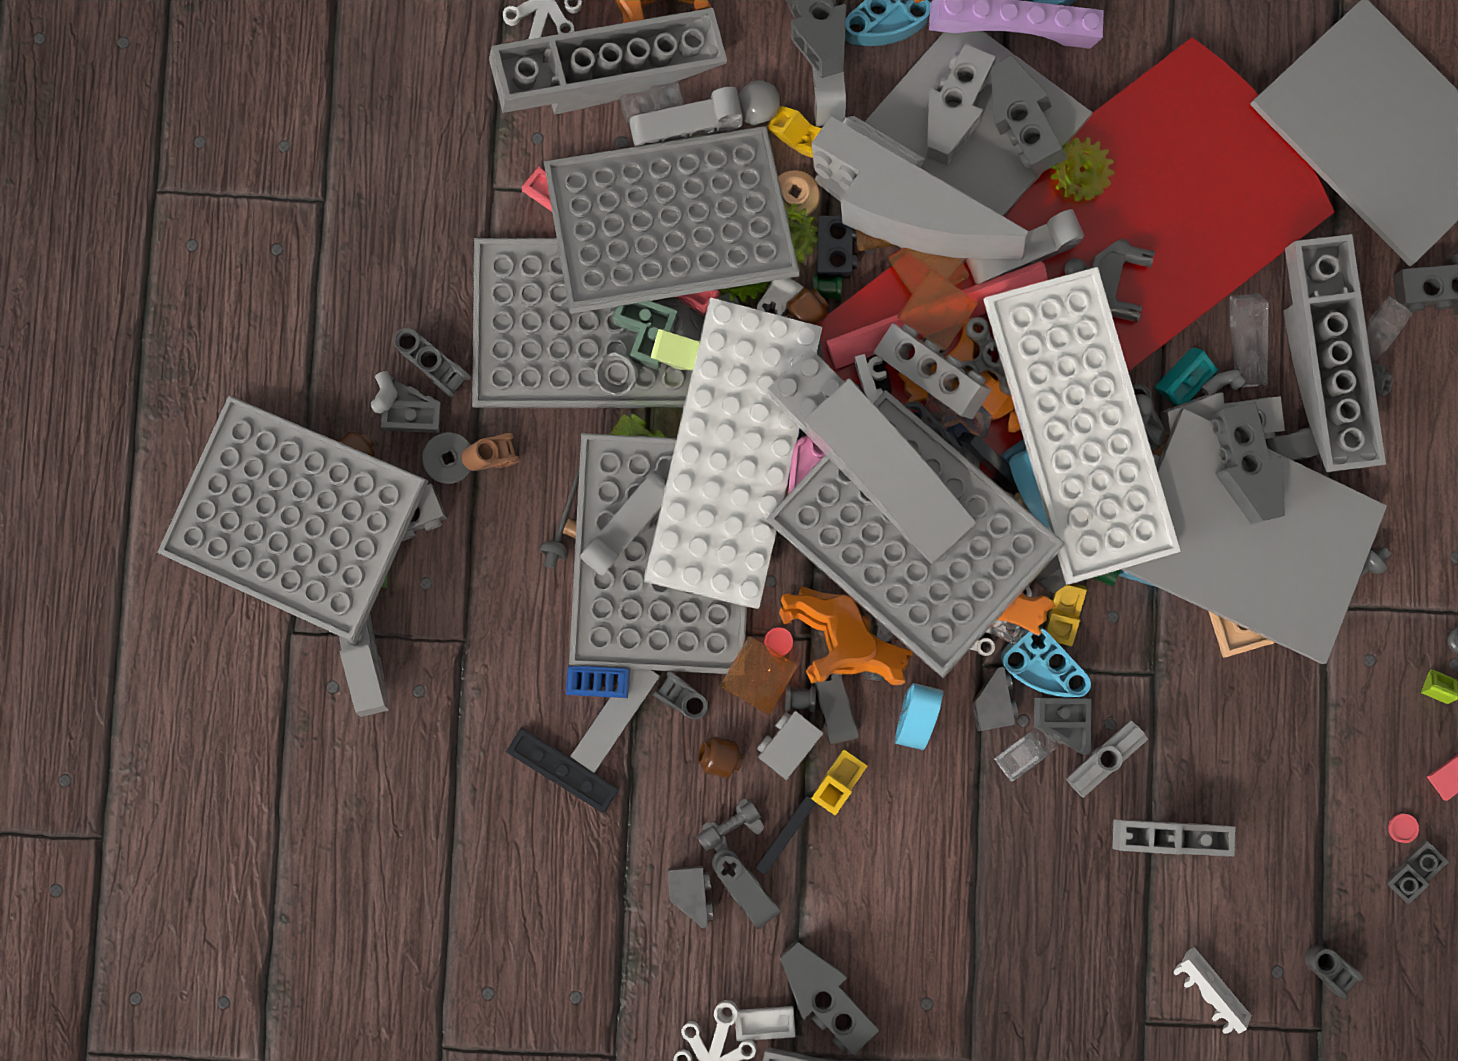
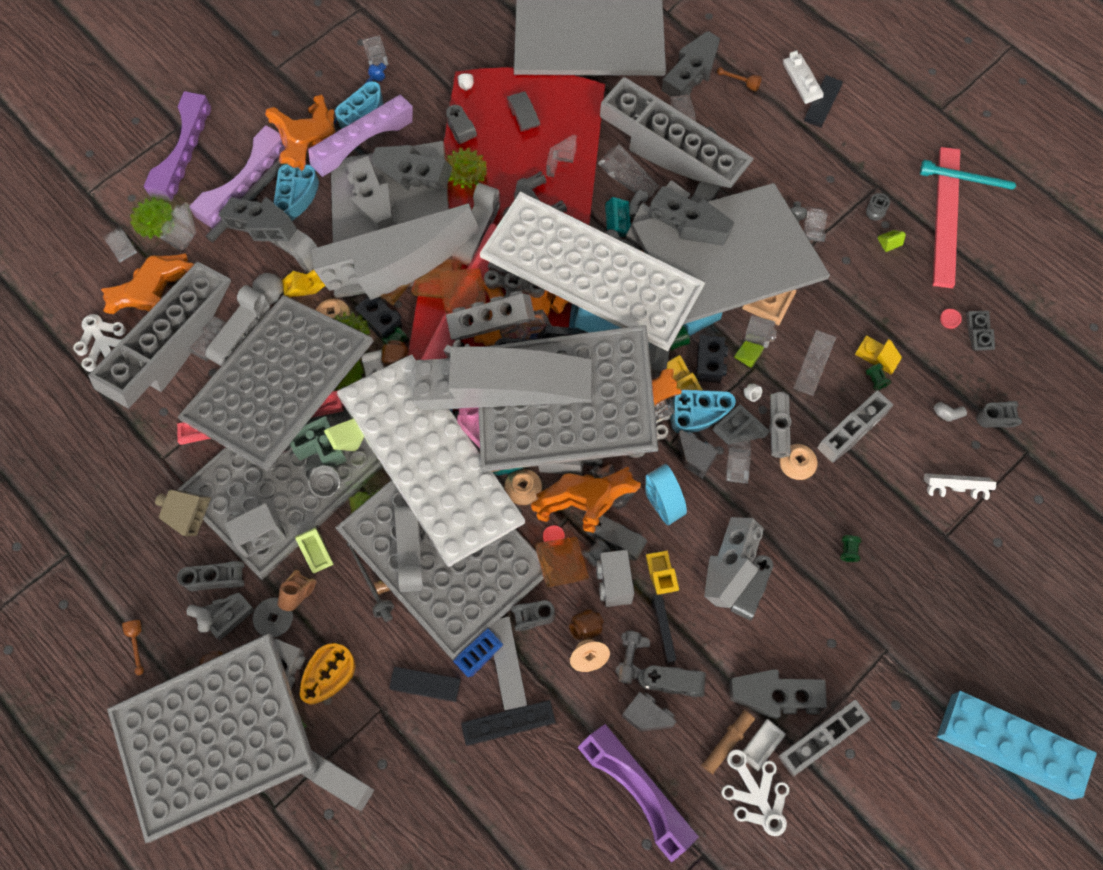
camera: 40 degrees left, 15 degrees down
none -> dark orange hinge [122,620,144,675]
none -> dark tan torso [155,490,211,536]
none -> light grey brick [224,503,286,558]
none -> yellowish green slope [295,527,333,574]
none -> light orange piece [300,643,355,705]
none -> black tile [389,667,461,703]
none -> dark grey piece [446,105,477,144]
none -> white hinge [458,74,474,90]
none -> light nougat piece [504,469,542,505]
none -> dark grey slope [507,91,540,132]
none -> clear slope [546,135,577,177]
none -> light nougat piece [570,639,610,672]
none -> medium lavender arch [578,724,699,862]
none -> black brick [696,335,728,383]
none -> medium nougat pin [701,710,755,775]
none -> light grey brick [704,517,764,608]
none -> dark grey piece [730,555,773,621]
none -> lime slope [734,341,764,368]
none -> clear brick [744,315,777,348]
none -> white hinge [744,383,762,402]
none -> light nougat piece [779,444,818,480]
none -> clear slope [793,330,836,396]
none -> clear slope [803,207,828,242]
none -> dark green bush [840,535,862,562]
none -> yellow slope [855,335,902,375]
none -> dark green bush [865,363,892,391]
none -> light grey arm [934,402,967,421]

